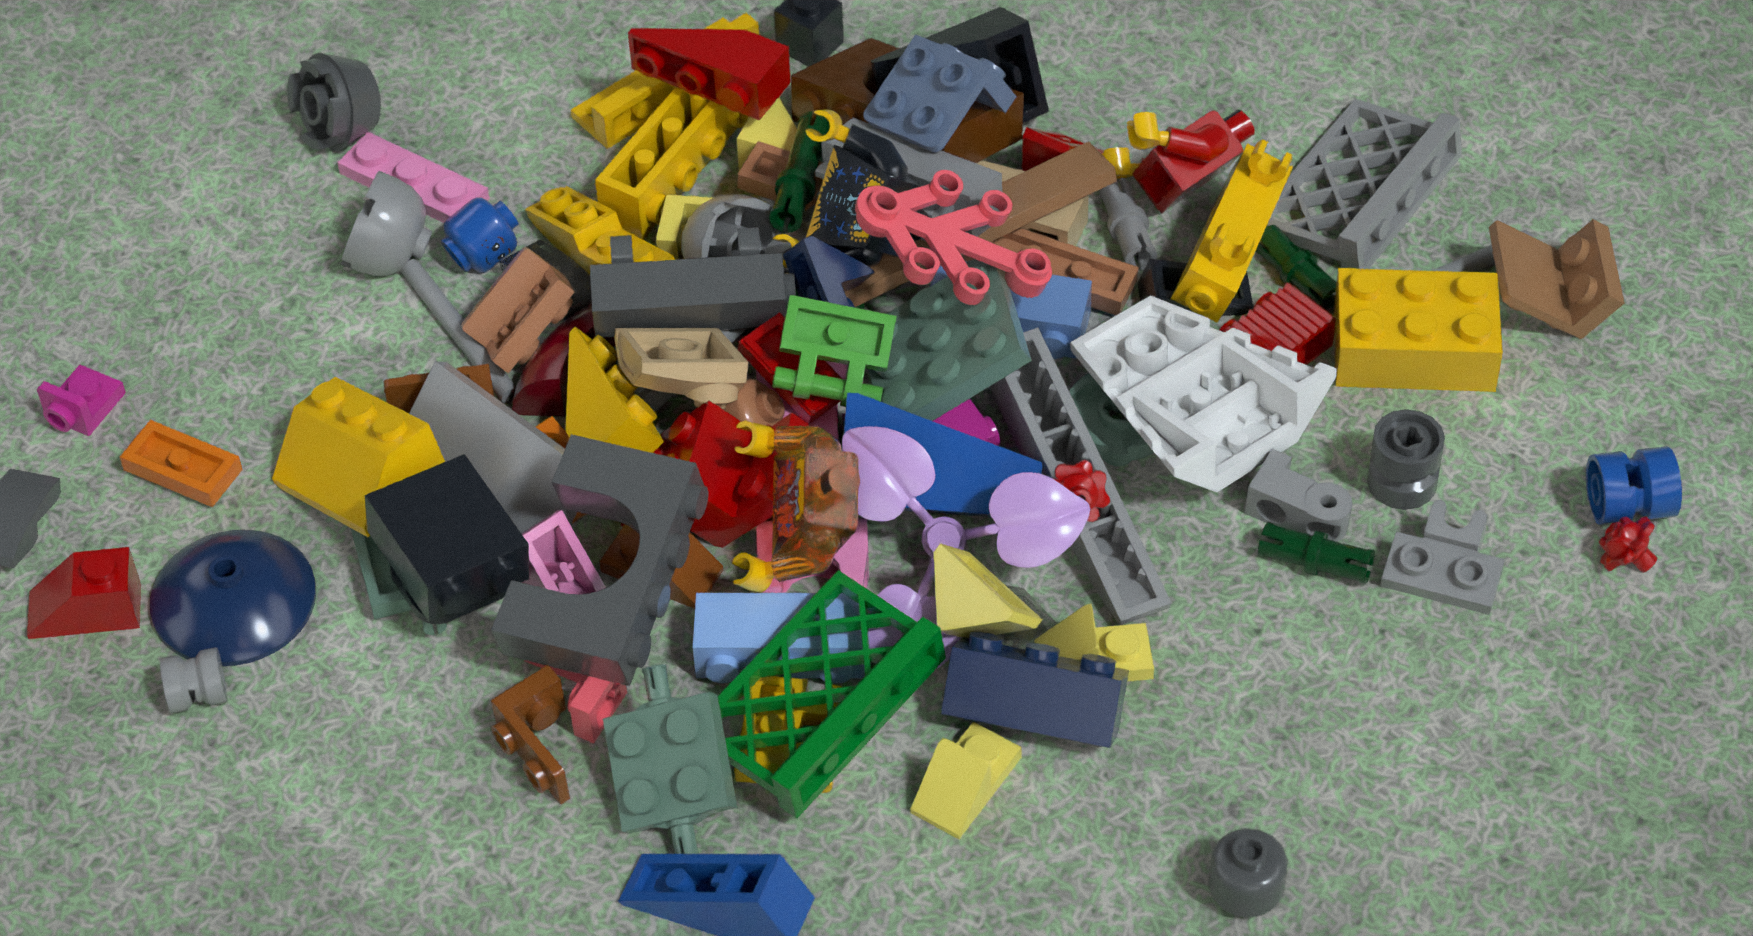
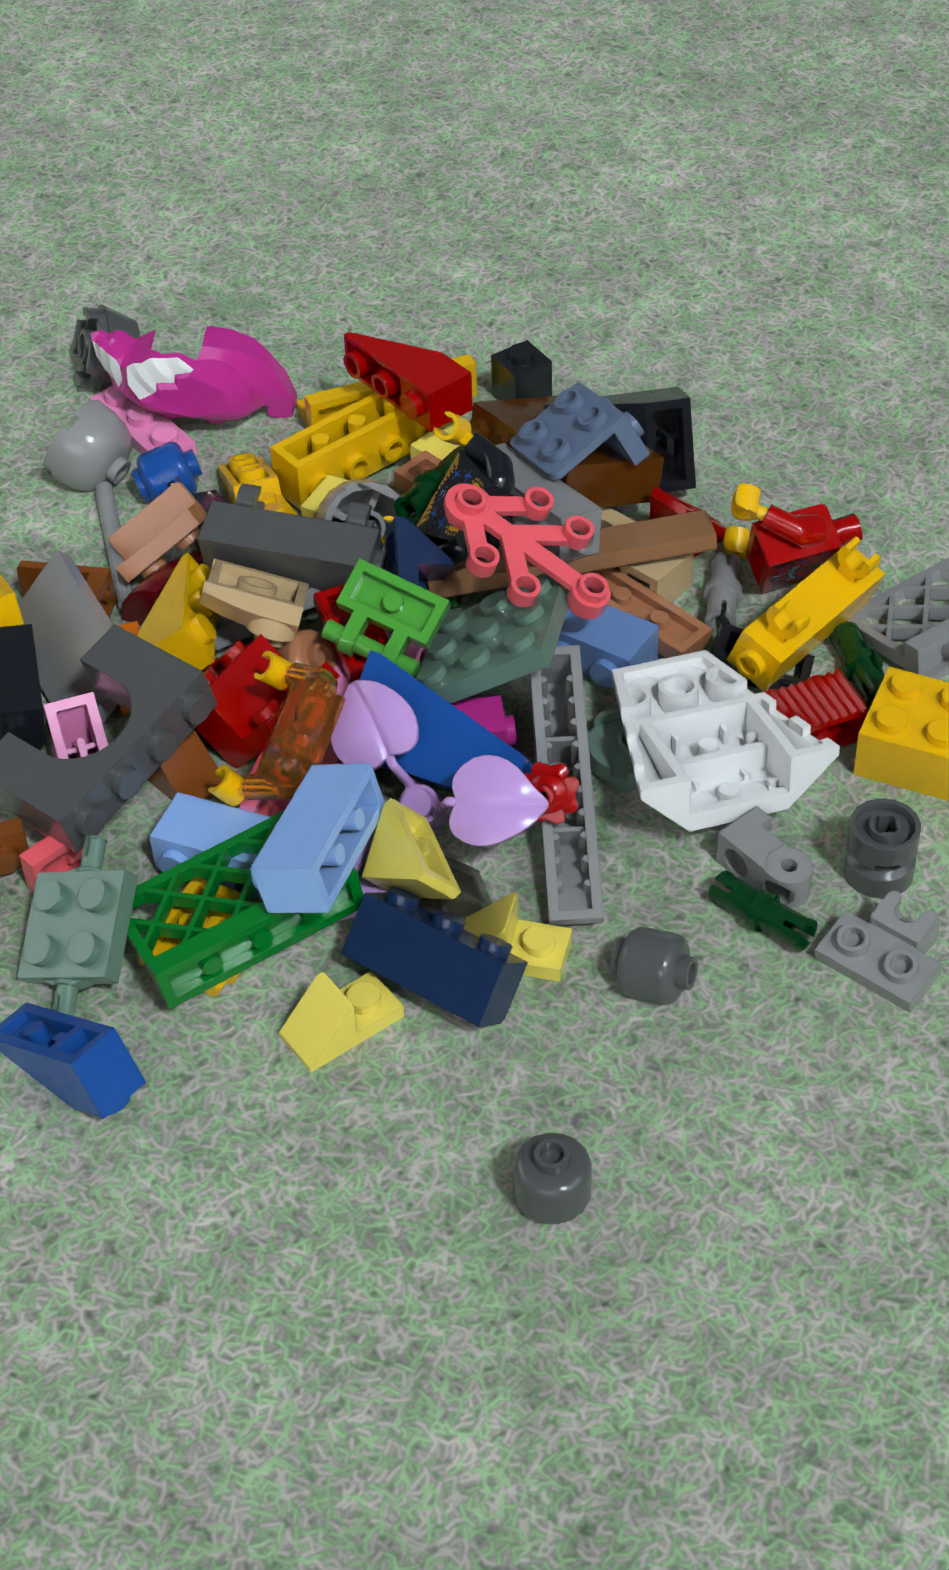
camera: 20 degrees right, 5 degrees down
none -> dark pink animal [90,326,297,424]
none -> light blue brick [250,763,385,913]
none -> dark grey head [610,927,698,1005]

